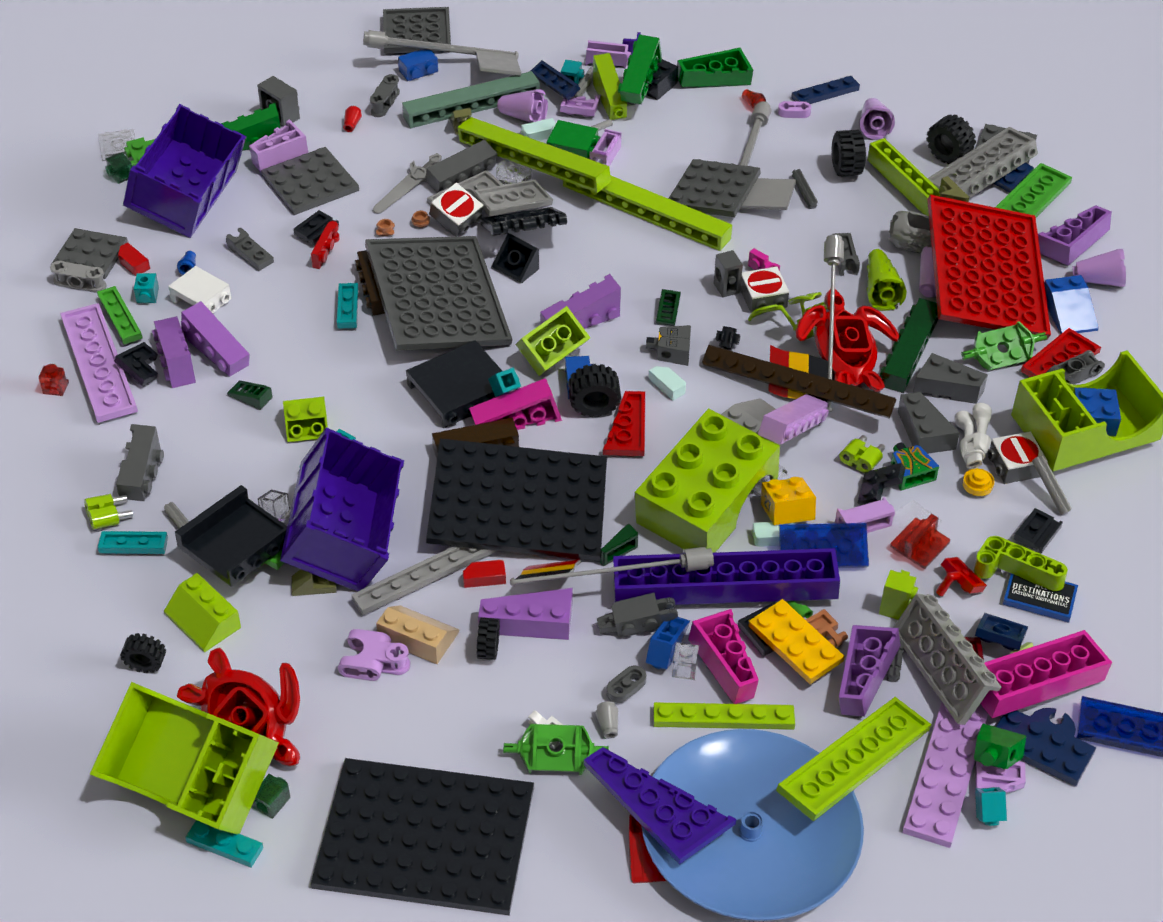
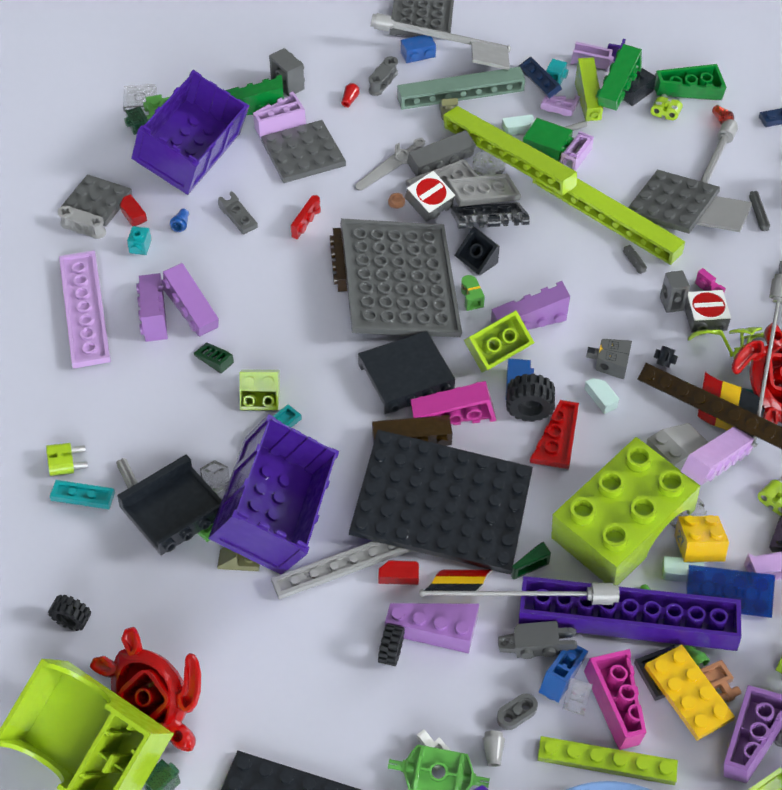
camera: 10 degrees right, 5 degrees up
clear red brick [39,364,69,396] -> none
bright green plate [97,286,143,345] -> none
black plate [114,342,158,386] -> none
dark grey wedge [116,424,164,501] -> none
lime slope [164,573,241,652] -> none
white panel [168,266,231,313] -> none
black plate [293,210,339,245] -> none
teal plate [337,283,359,329] -> none
lavender piece [338,629,410,681] -> none
nougat plate [376,219,395,236] -> none
tan slope [376,605,459,664] -> none
teal brick [488,367,521,397] -> none
lavender cone [497,89,548,123] -> none
light grey axle [573,66,593,98] -> none
dark green slope [656,289,681,326] -> none
lavender beam [778,101,811,118] -> none
none -> bright green leg [461,275,485,311]
none -> dark grey axle [623,245,647,274]
none -> lime piece [651,94,683,120]

